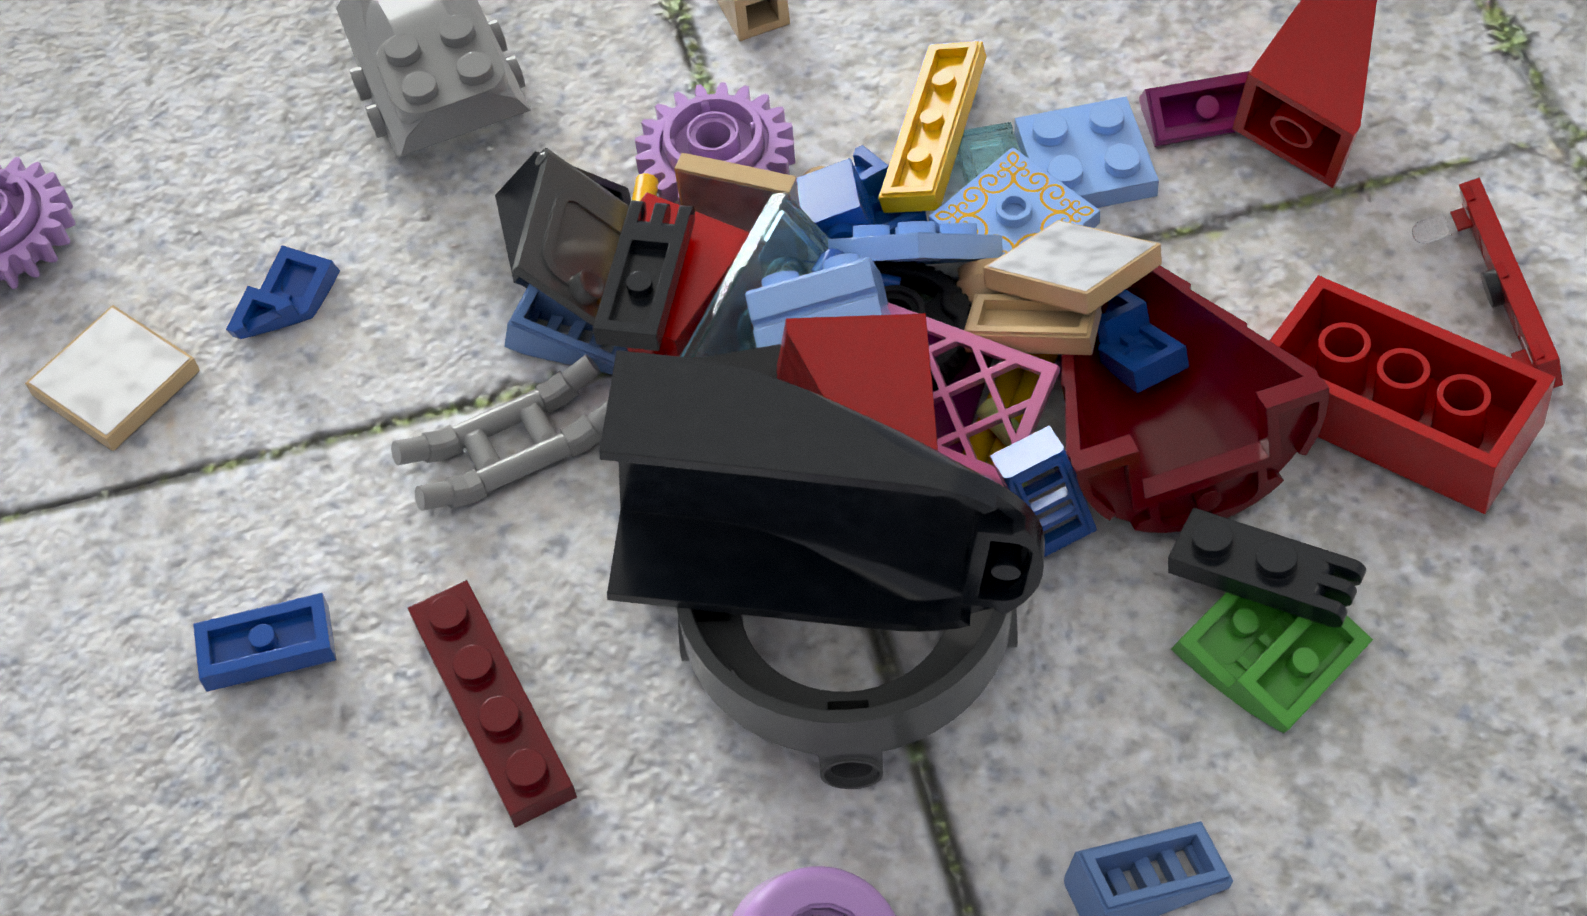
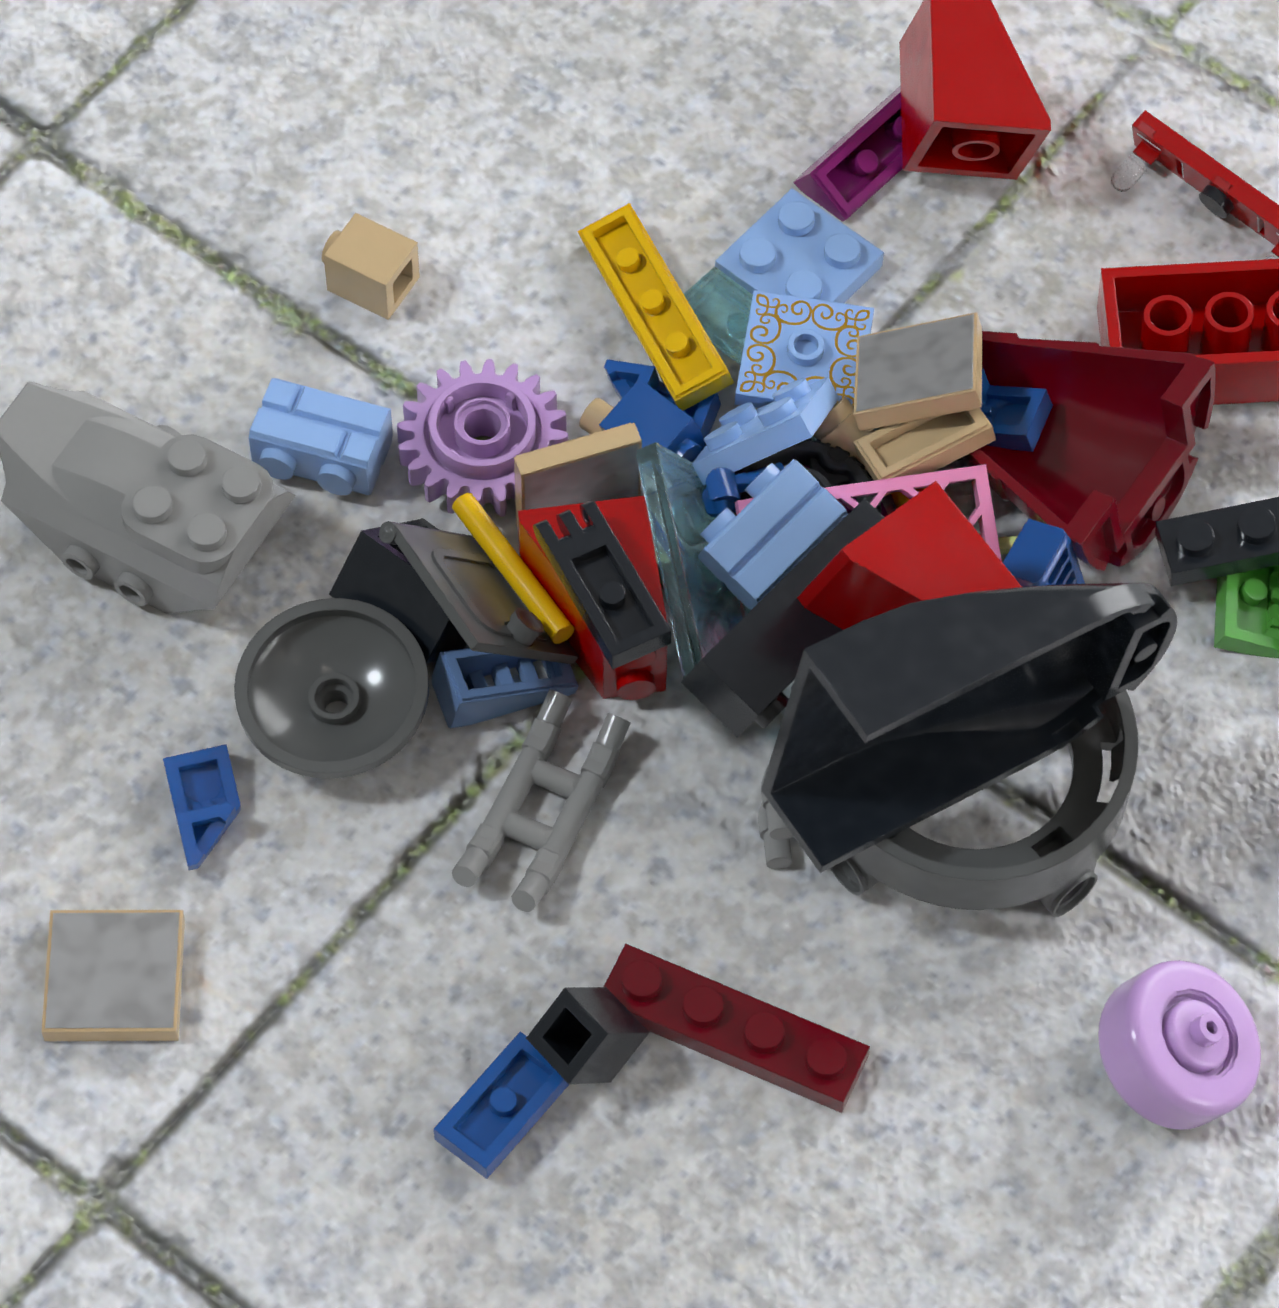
camera: 45 degrees left, 5 degrees up
none -> dark grey dish [234,598,429,779]
none -> light blue brick [248,378,393,495]
none -> black brick [526,987,650,1085]

